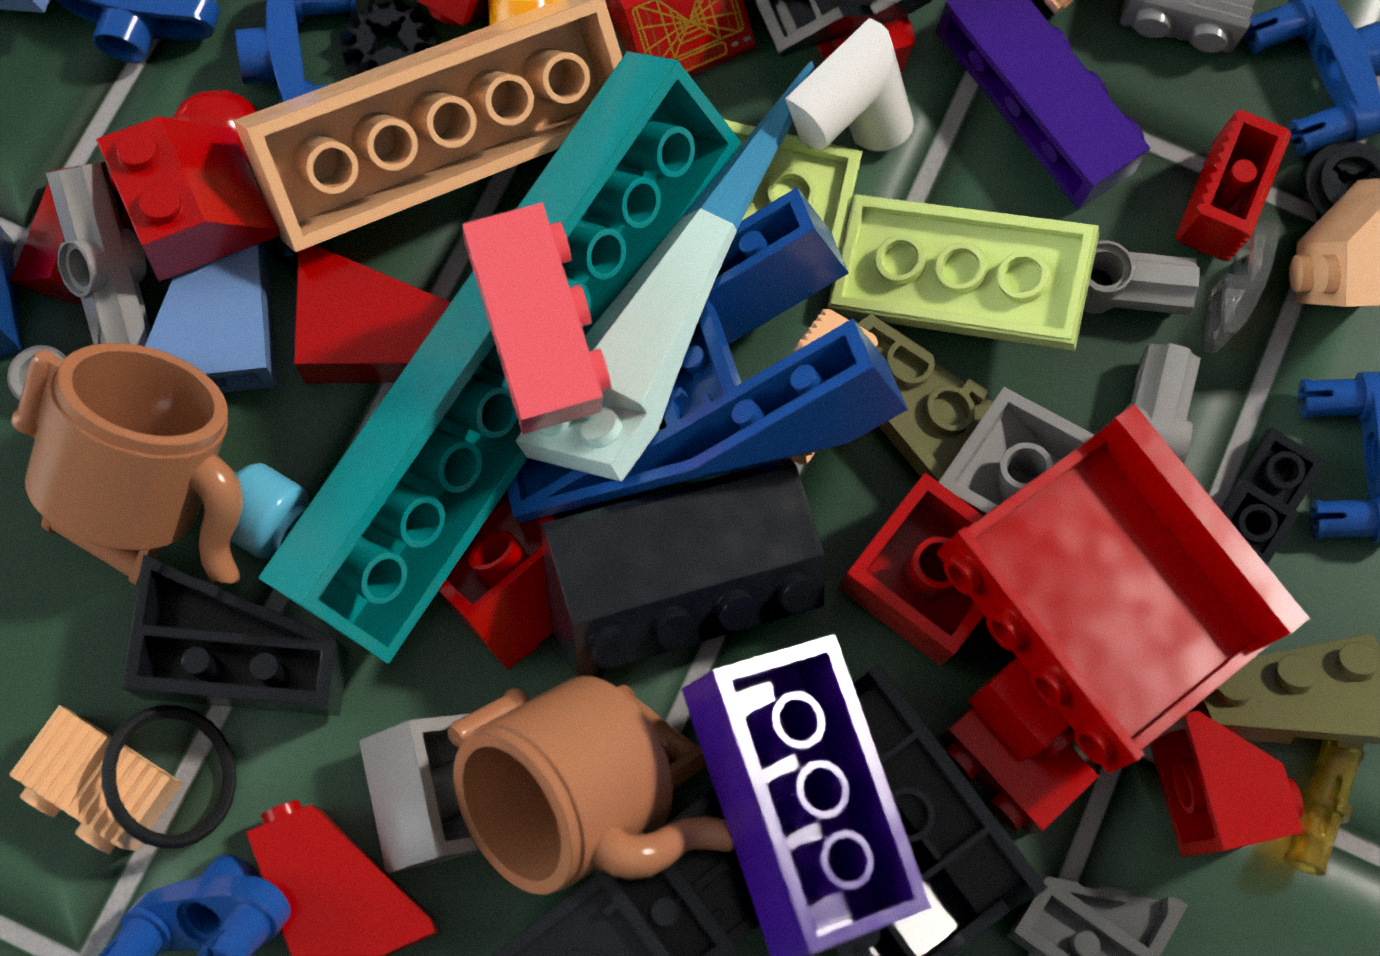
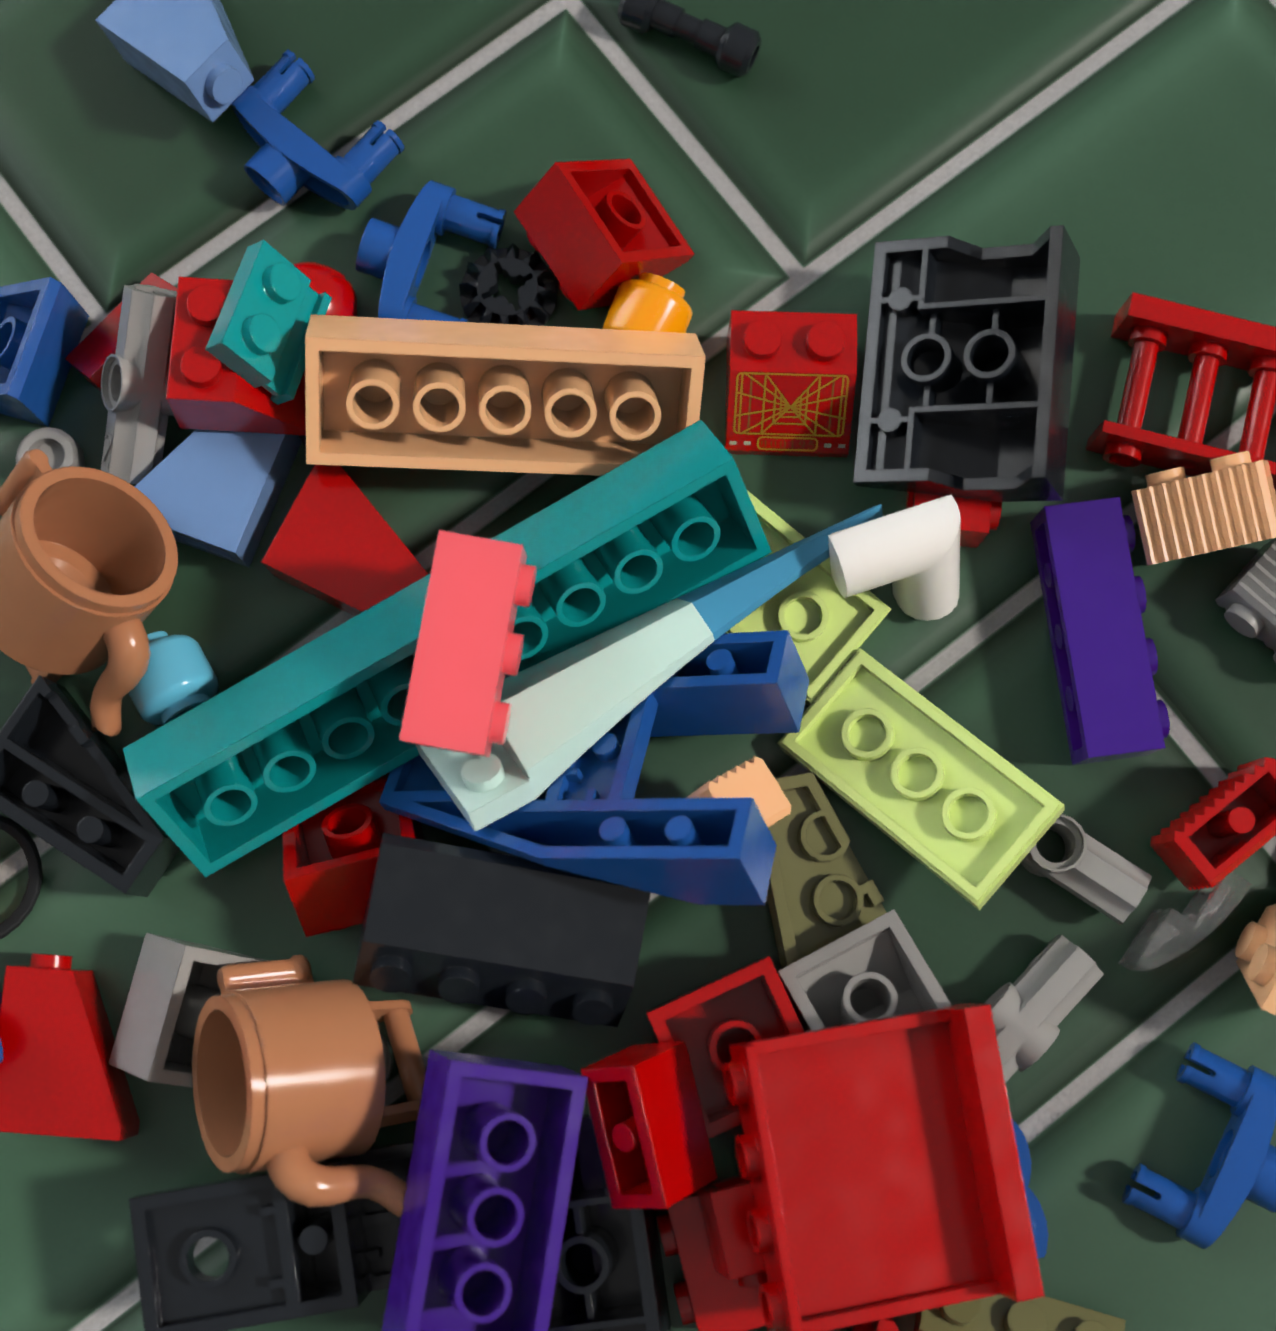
camera: 35 degrees right, 5 degrees up
black slope [1221,428,1327,566] -> none
none -> teal plate [205,240,332,405]
none -> red brick [581,1041,717,1209]

